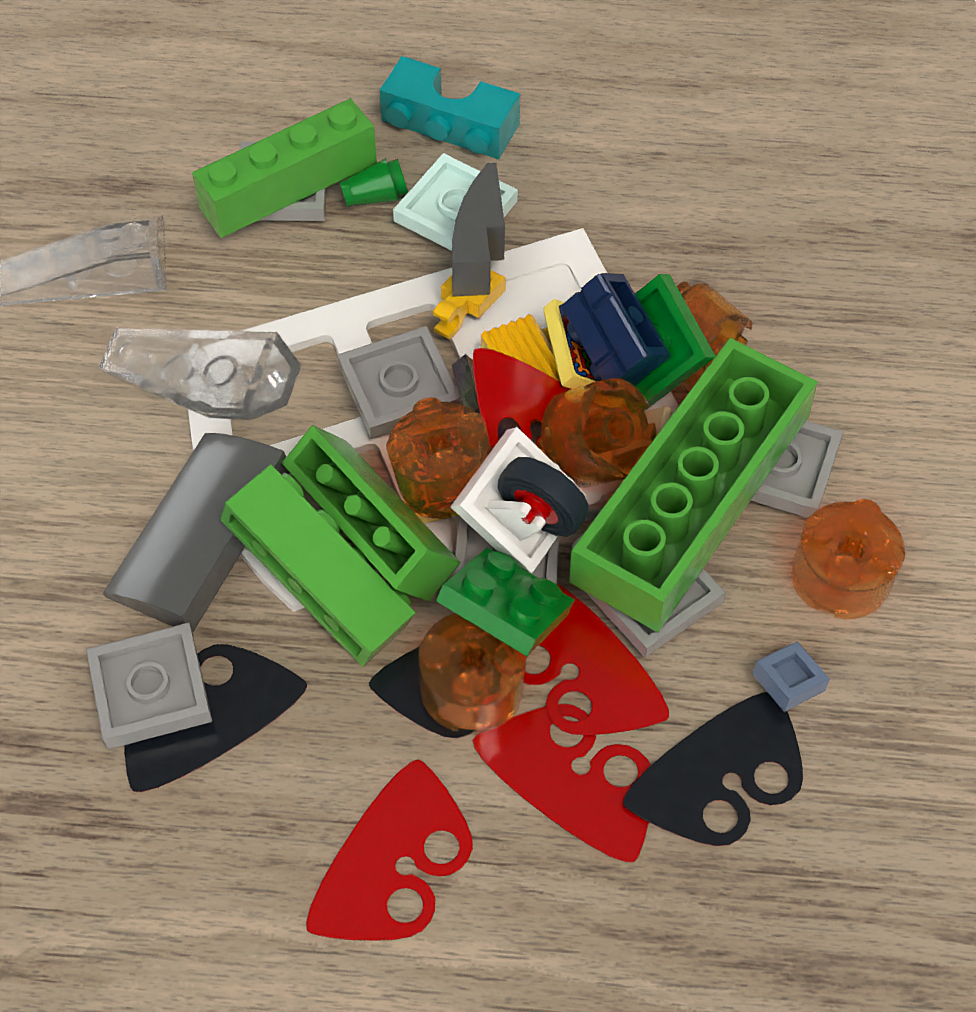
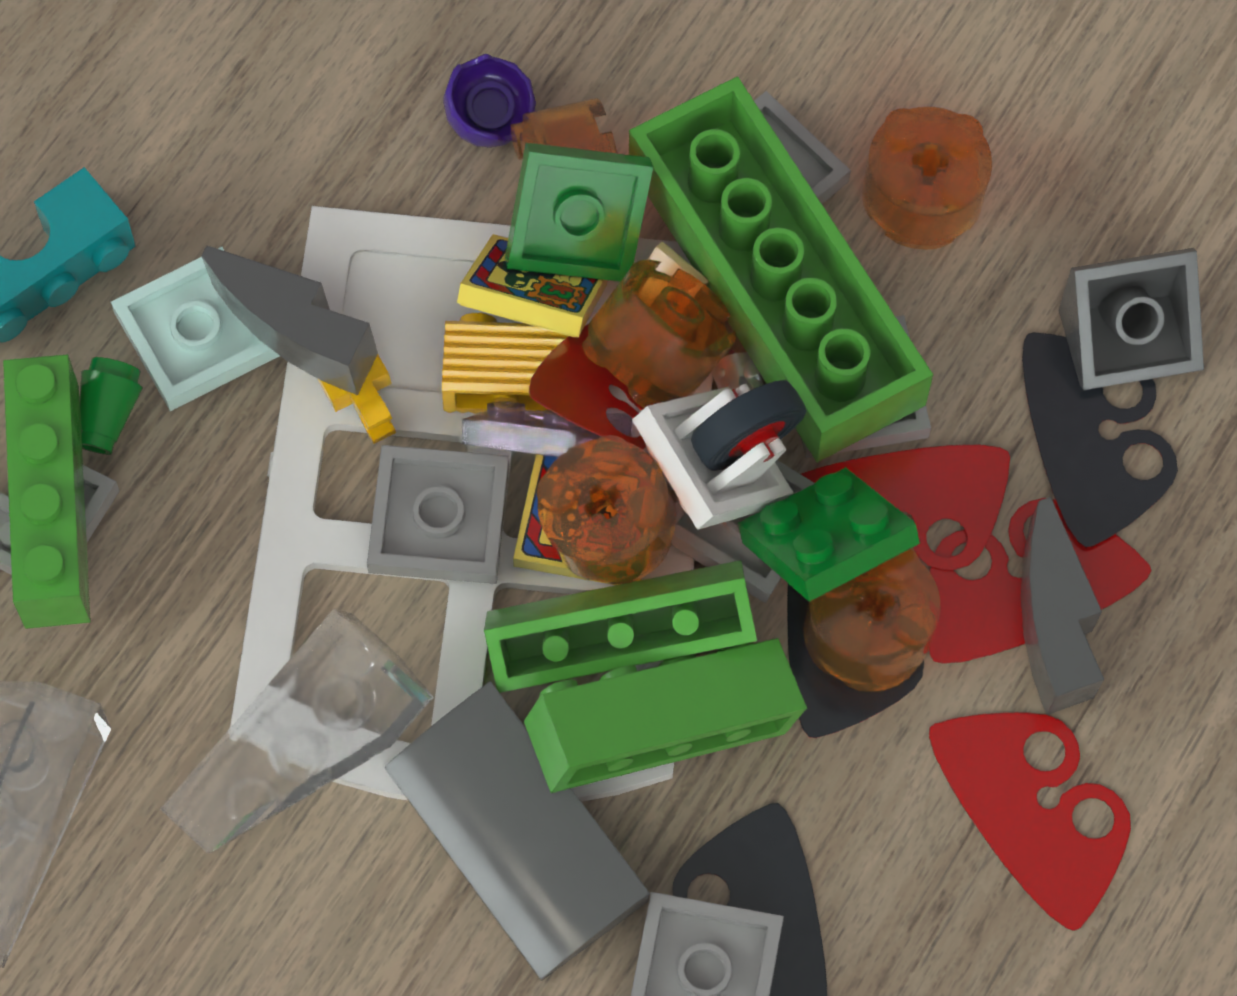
camera: 65 degrees left, 10 degrees up
dark blue brick [561,273,671,390] -> none
sand blue plate [752,641,830,712] -> none
none -> dark purple hair [443,54,536,148]
none -> dark grey slope [1021,497,1104,715]
none -> dark grey slope [1058,248,1204,390]

